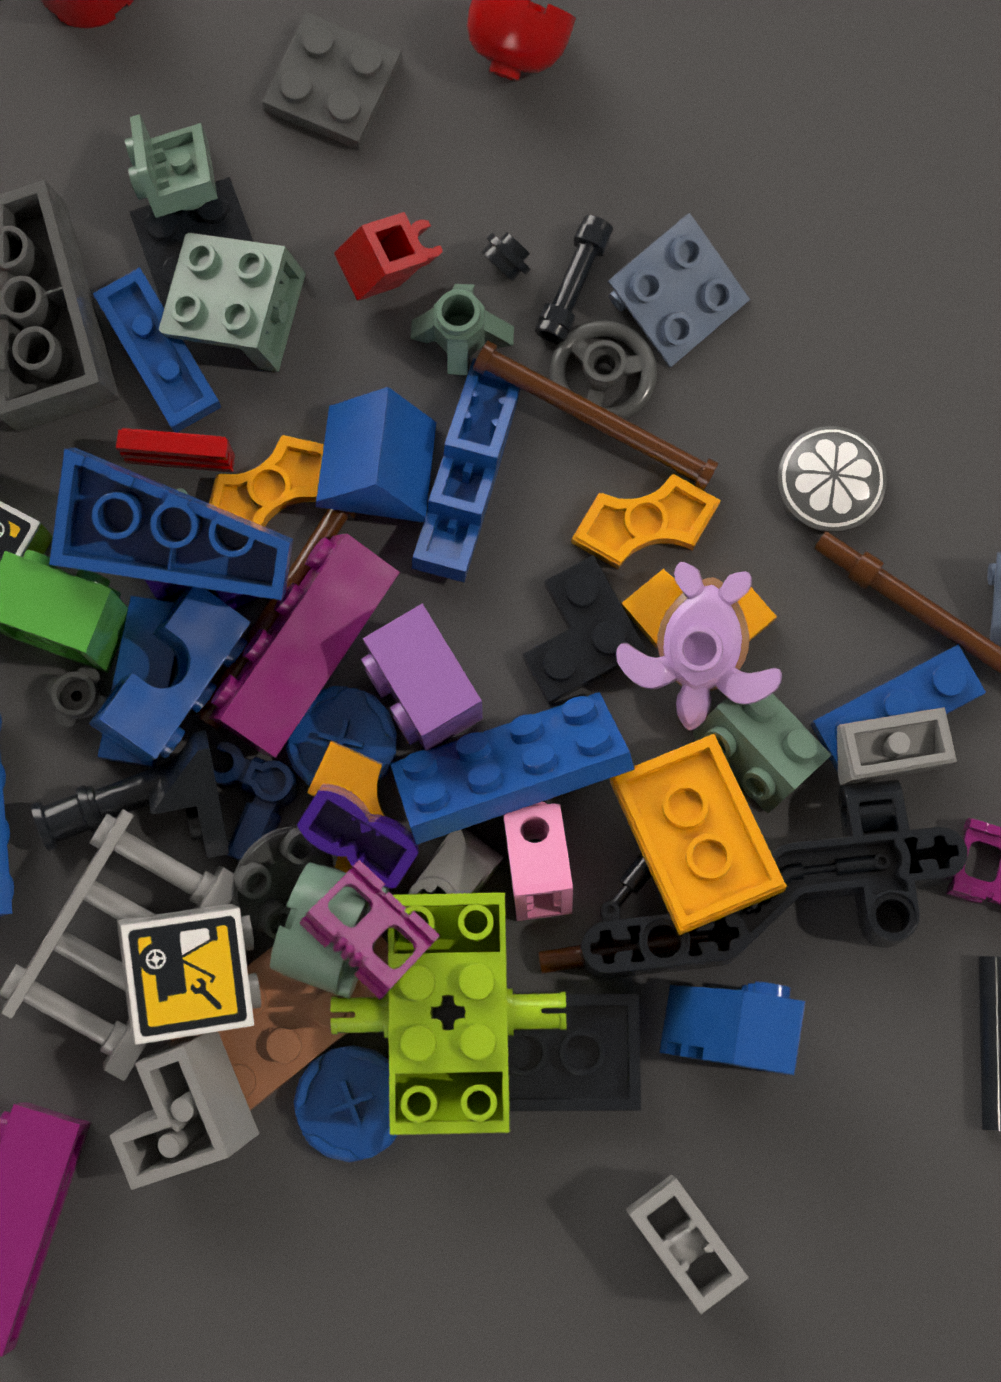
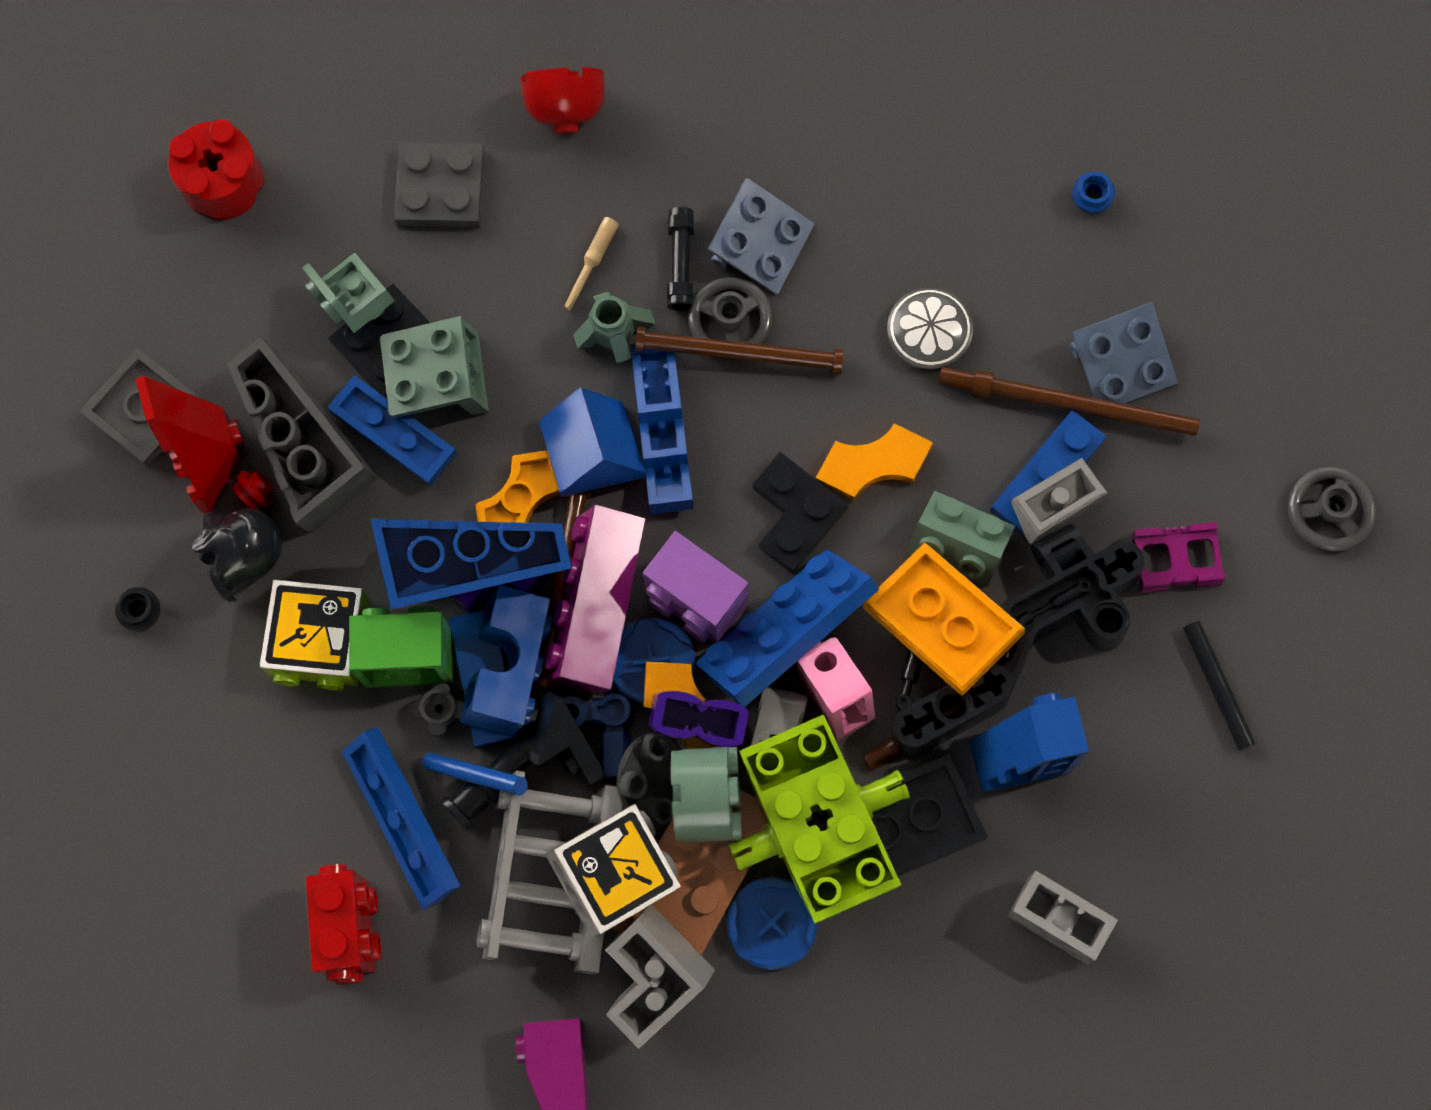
camera: 20 degrees left, 5 degrees down
red tile [116,428,235,473] -> none
magenta piece [299,860,440,1000] -> none
red brick [334,212,443,301] -> none
black plate [481,232,531,282] -> none
light orange tile [571,474,721,569] -> none
lavender animal [616,562,782,731] -> none
none -> blue bar [422,752,528,796]
none -> tan piece [564,217,619,311]

